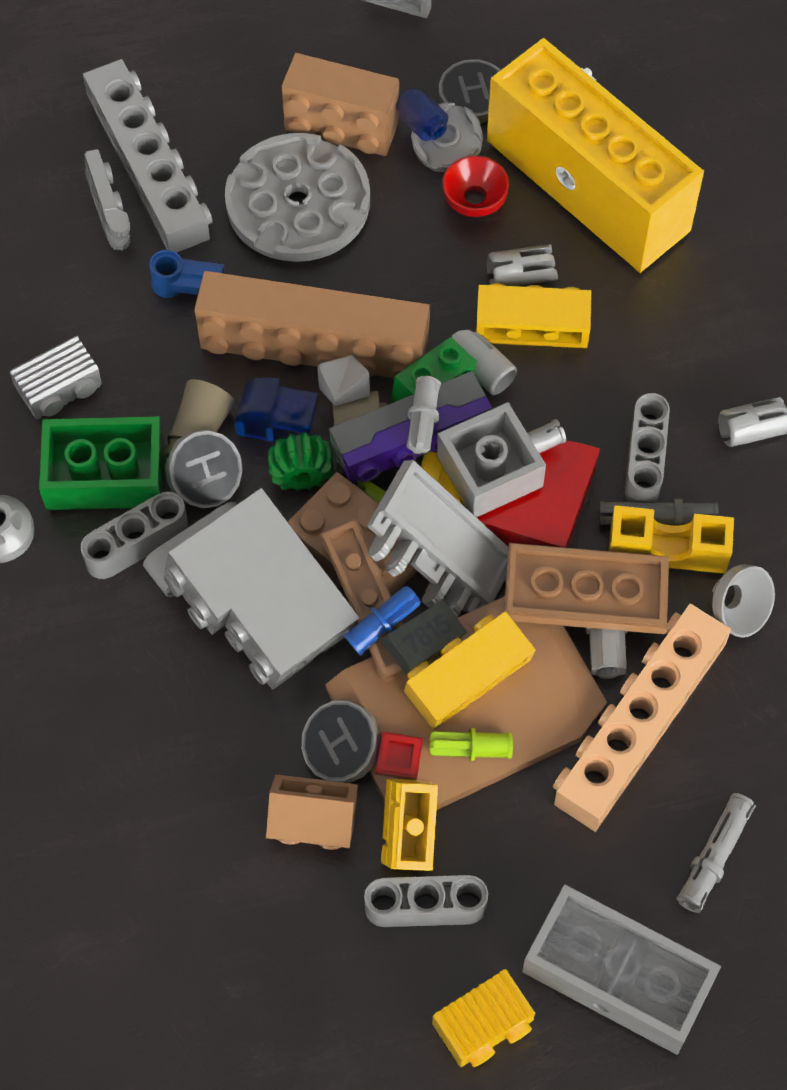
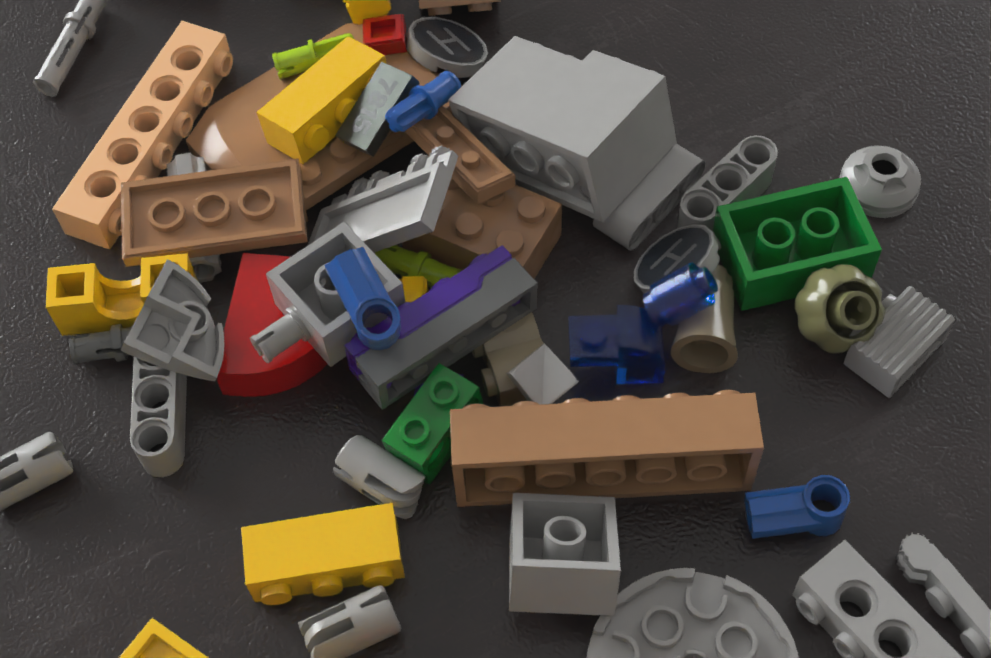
camera: 170 degrees right, 5 degrees down
green gear [268,432,334,492] -> none
light grey axle [407,376,441,454] -> none
light grey piece [712,564,775,638] -> none
none -> light grey brick [120,259,225,381]
none -> blue piece [325,247,401,350]
none -> light grey brick [509,493,621,616]
none -> clear blue brick [643,262,718,327]
none -> olive plant [795,264,885,354]

